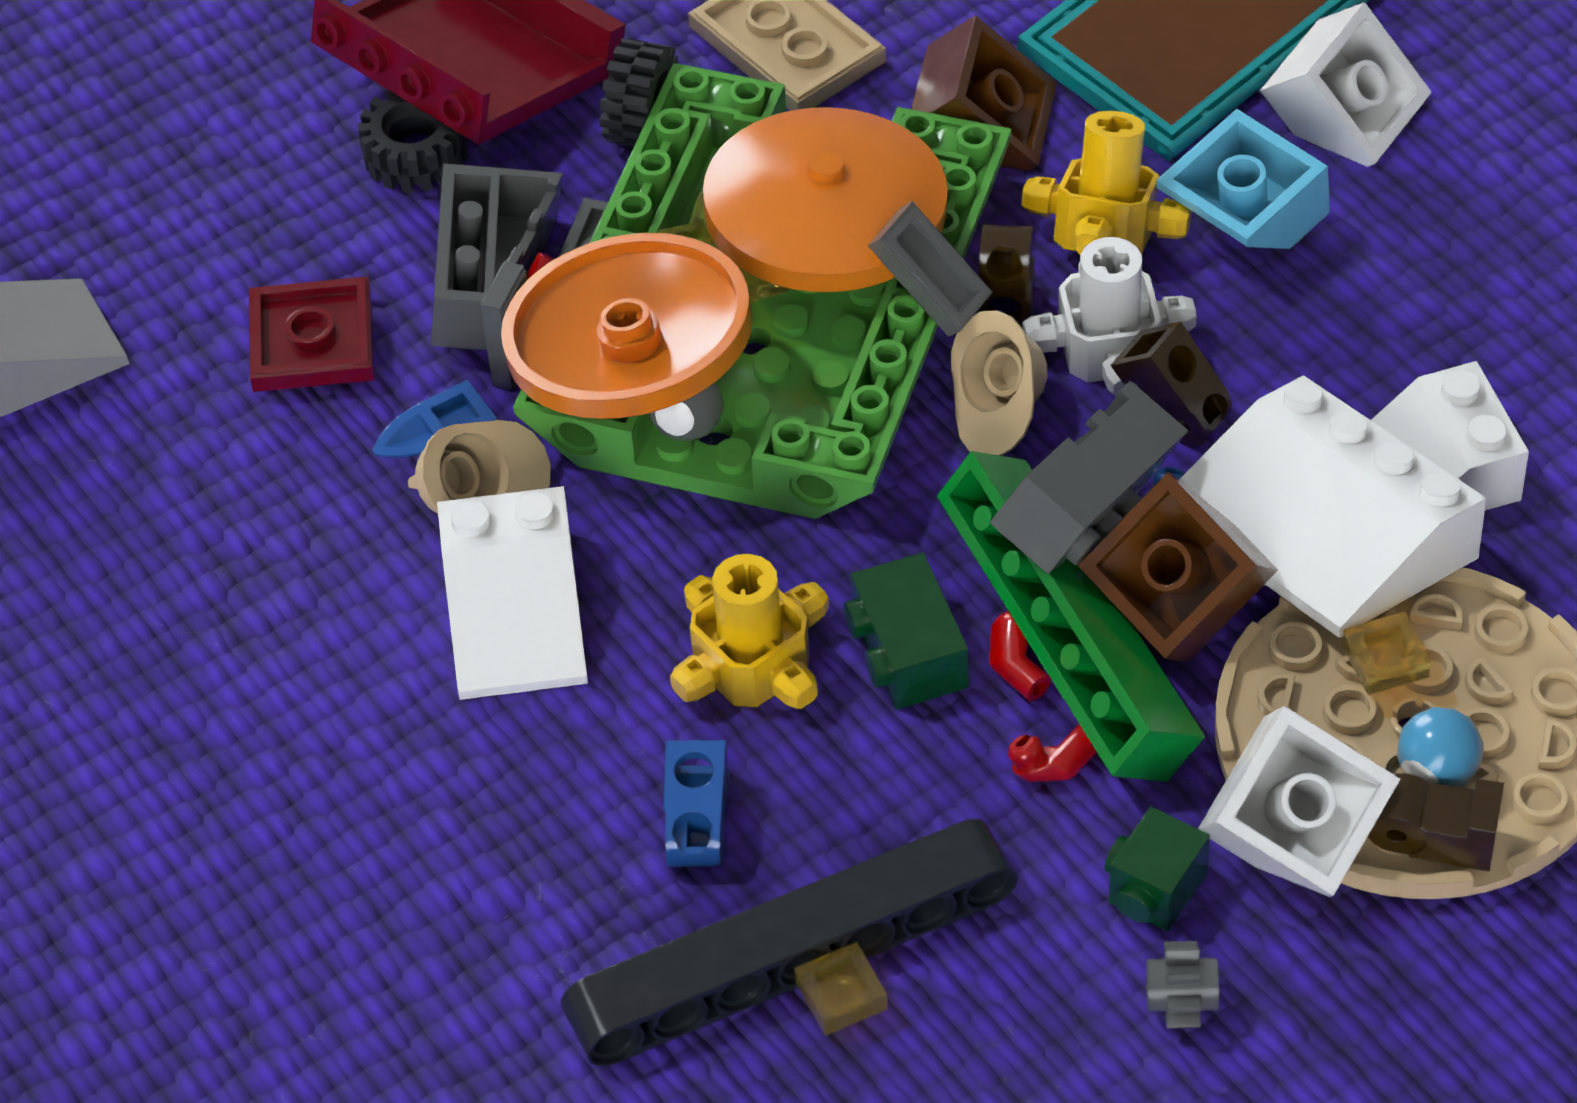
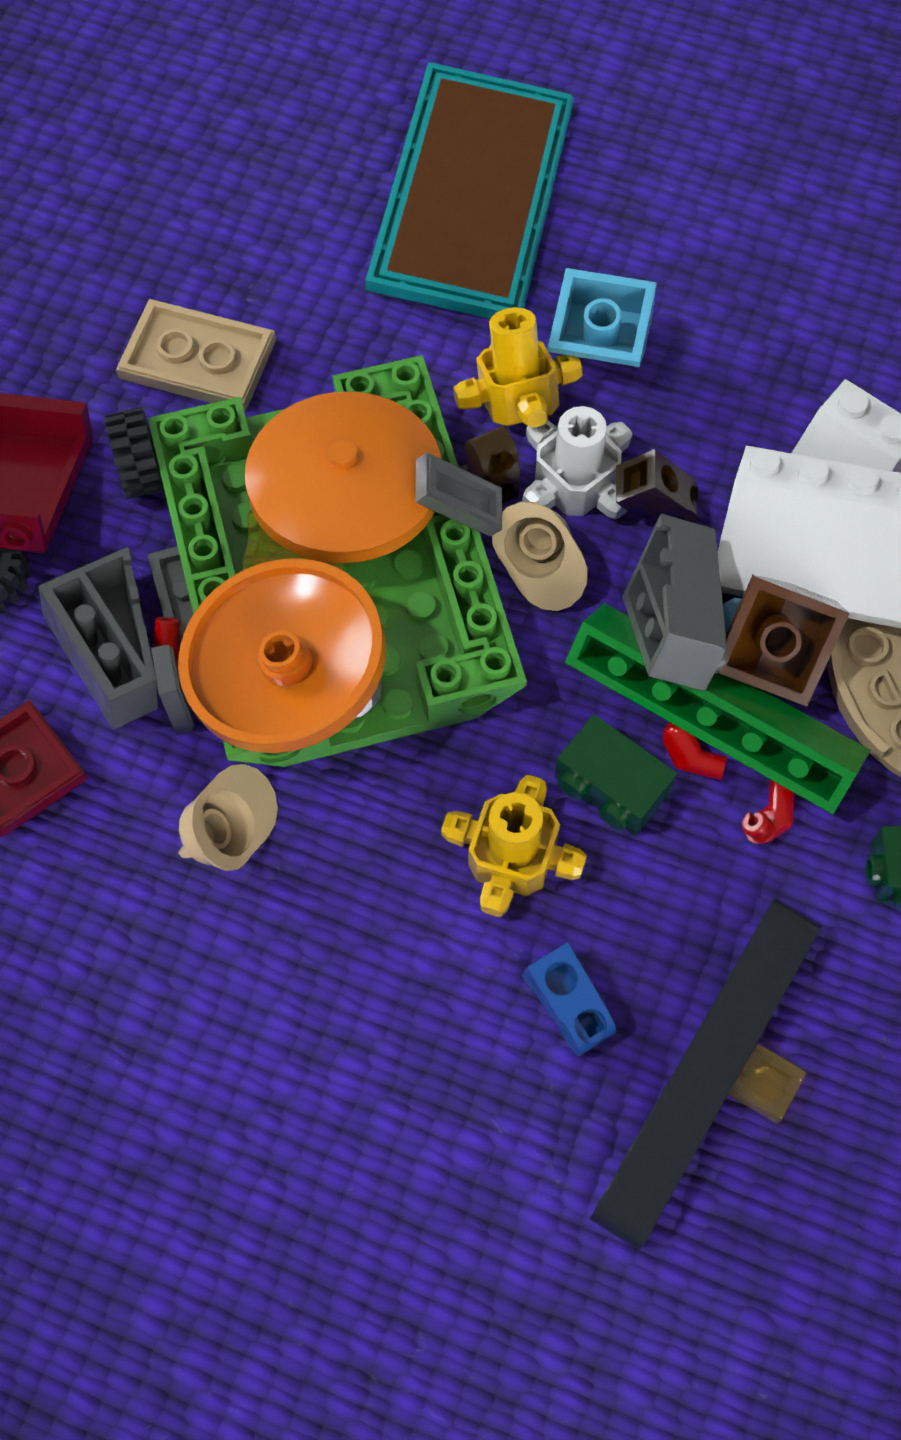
camera: 35 degrees left, 15 degrees up
blue plate [372,380,498,458] -> none
white slope [437,486,588,700] -> none
reddish brown slope [911,15,1057,171] -> none
white slope [1260,2,1432,167] -> none

